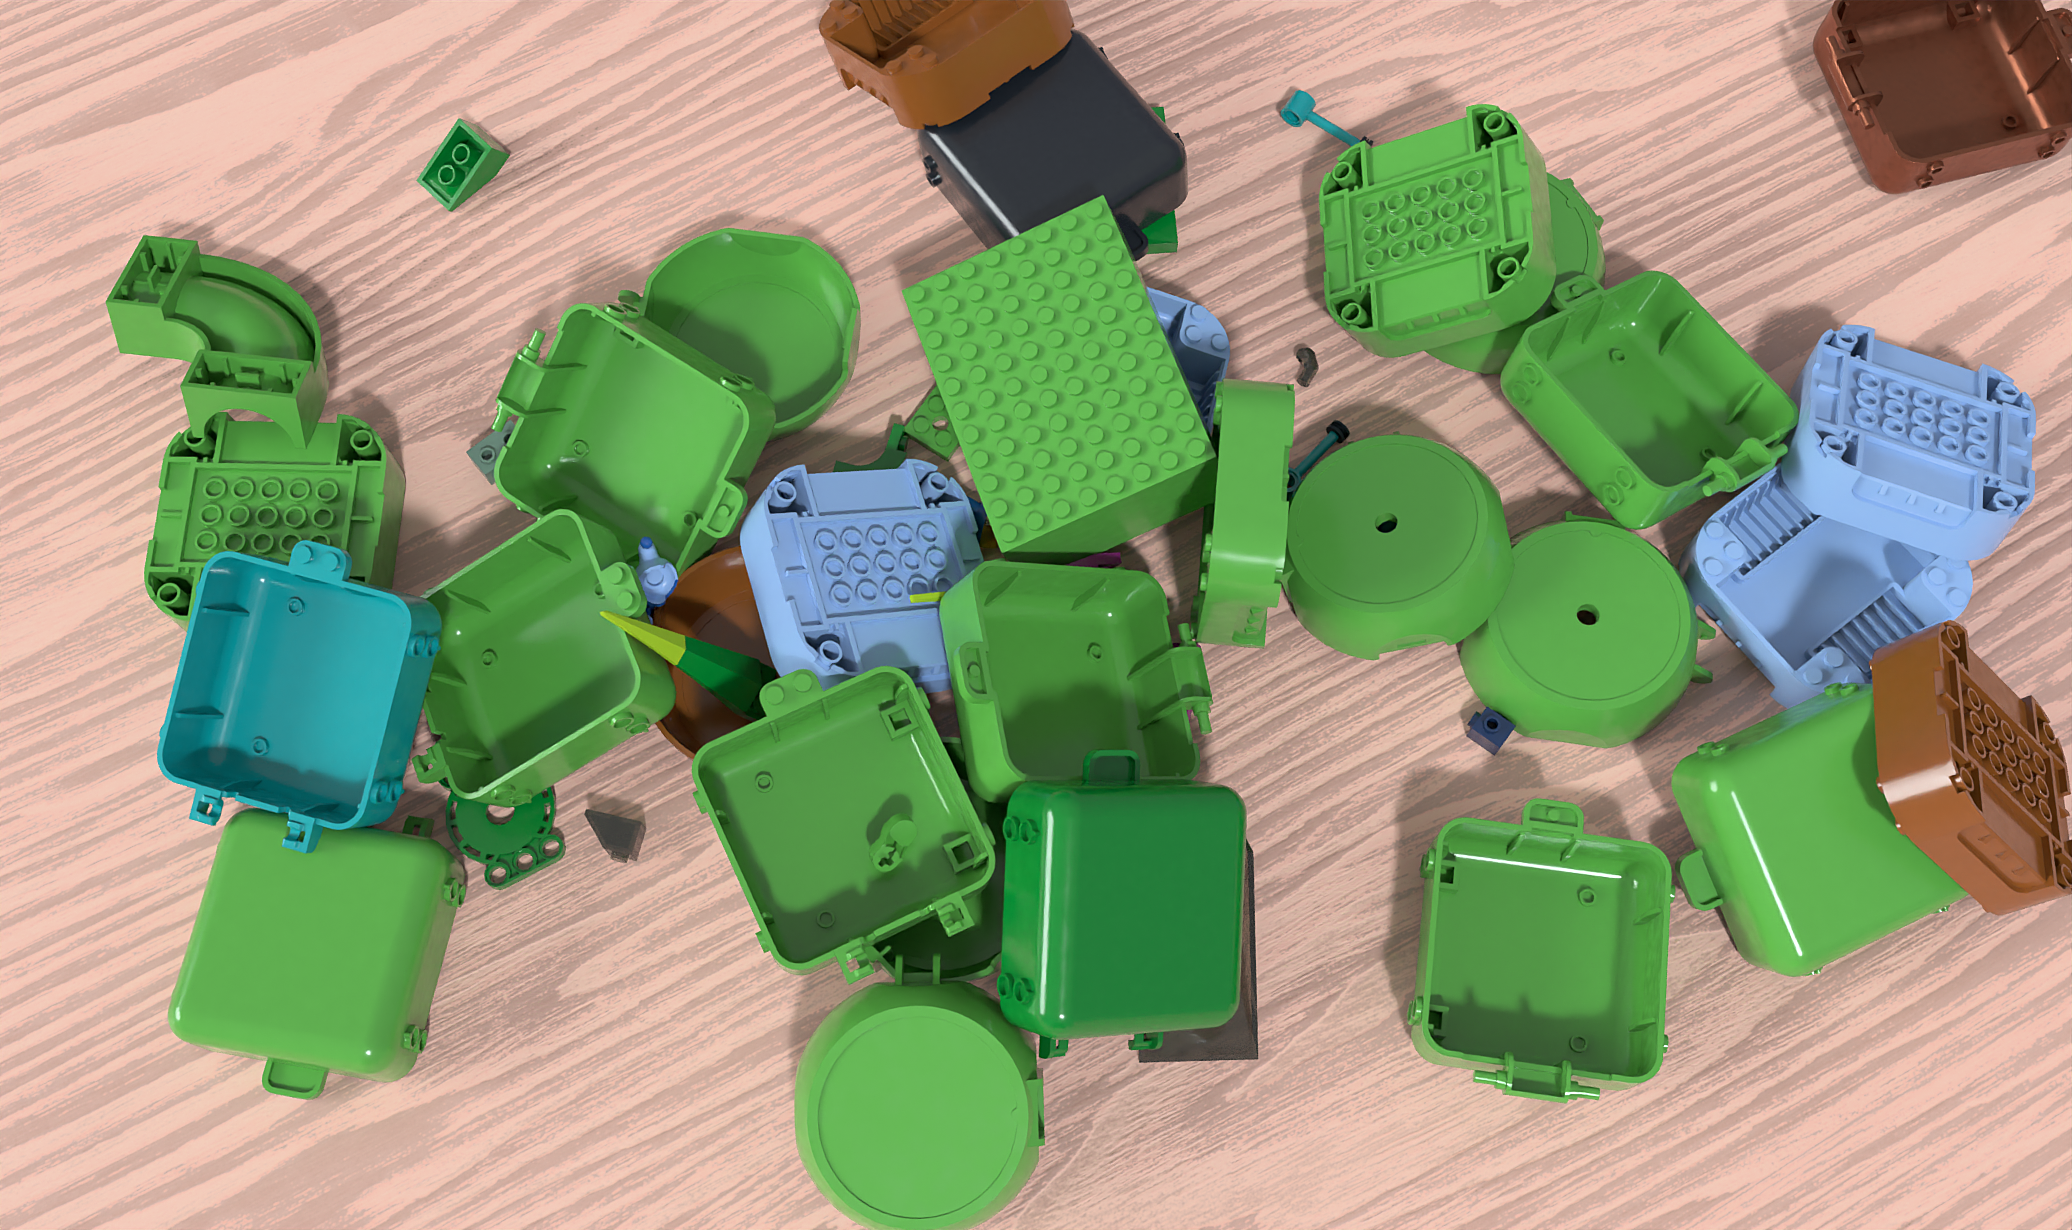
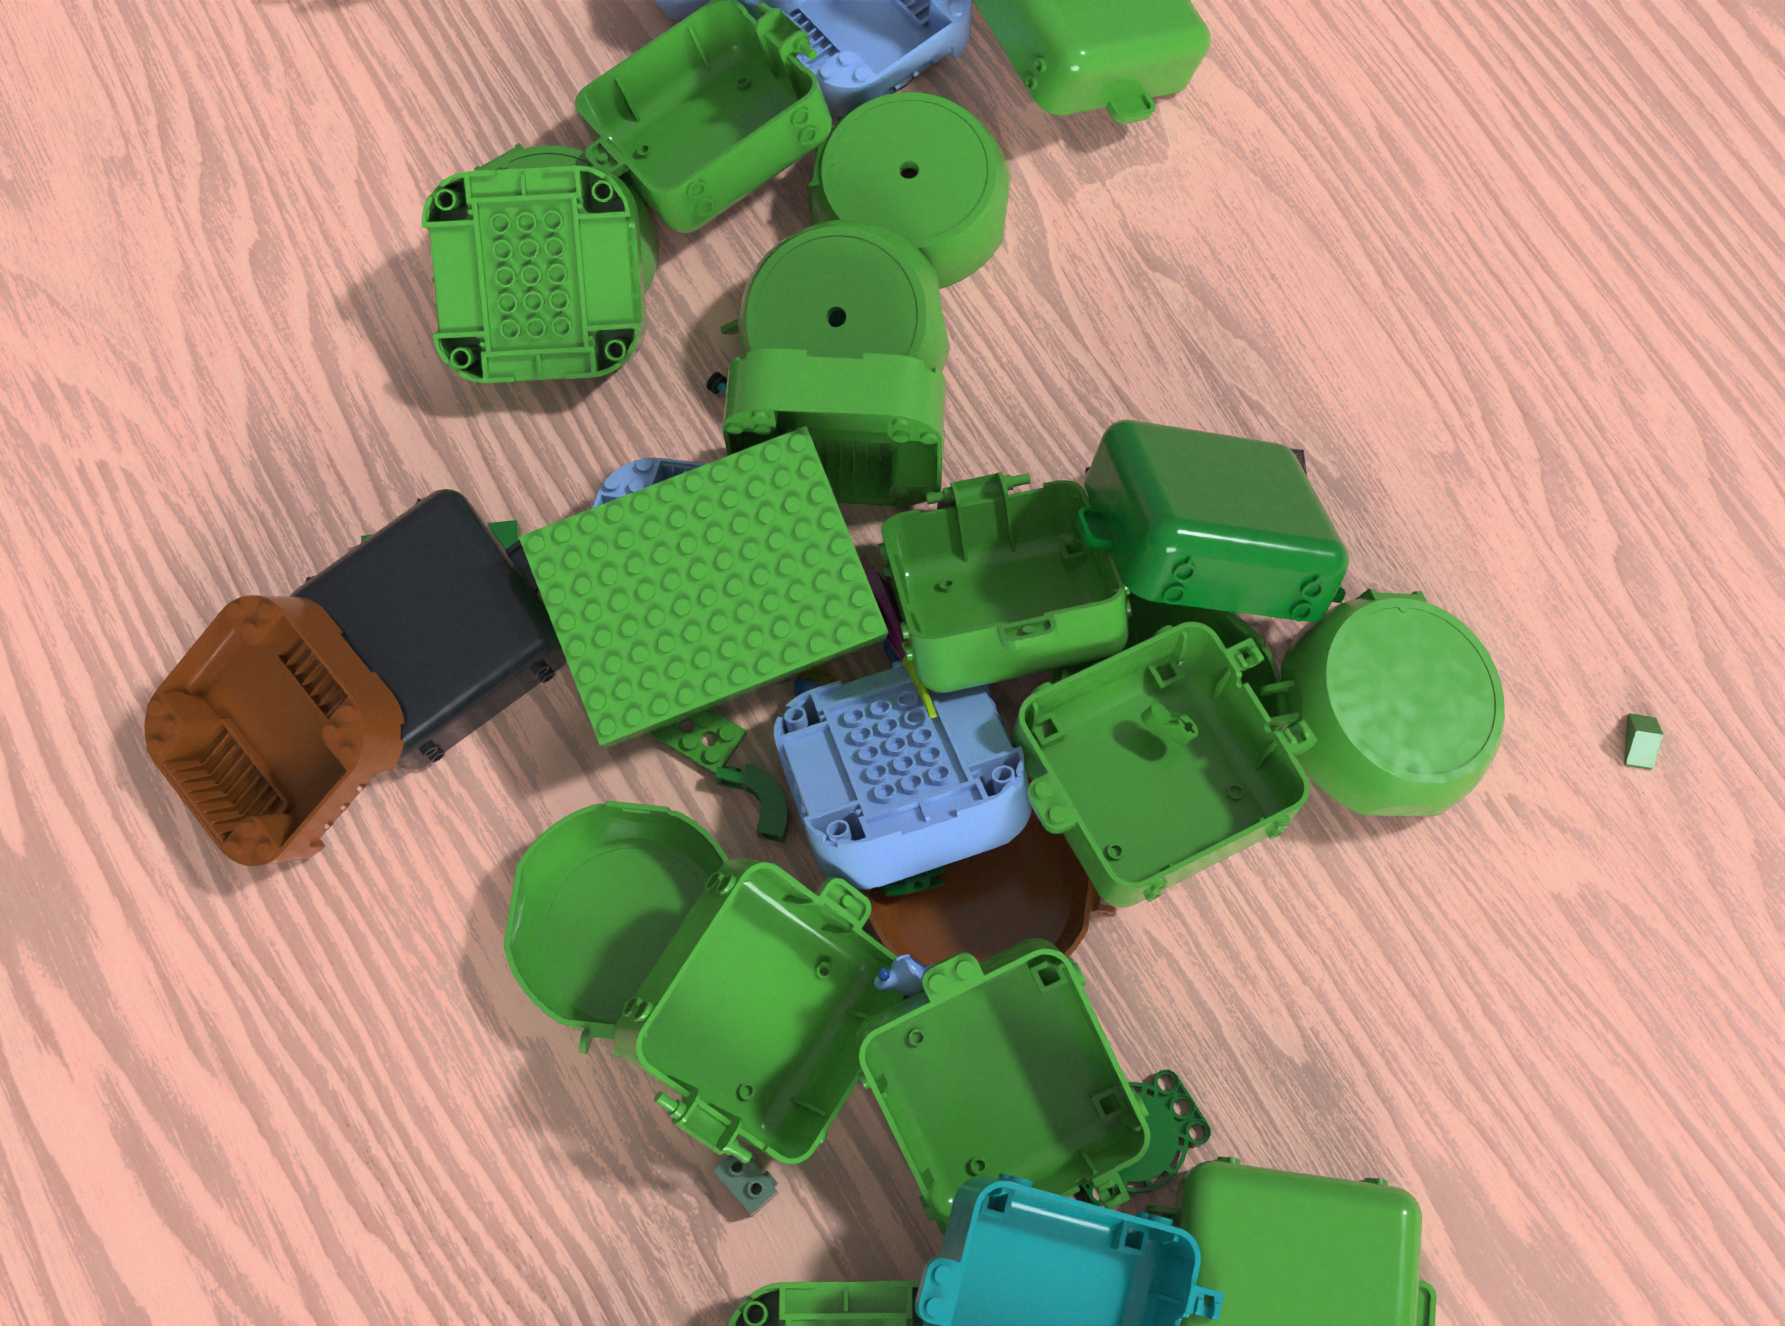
camera: 90 degrees left, 0 degrees up
green slope [416,118,510,212] -> none
clear smoke slope [584,809,647,863] -> none
green plate [599,610,777,722] -> none
teal piece [1280,90,1373,147] -> none
clear smoke arm [1296,347,1319,387] -> none
bright green container [1407,798,1675,1104] -> none
dark blue brick [1466,707,1516,756] -> none

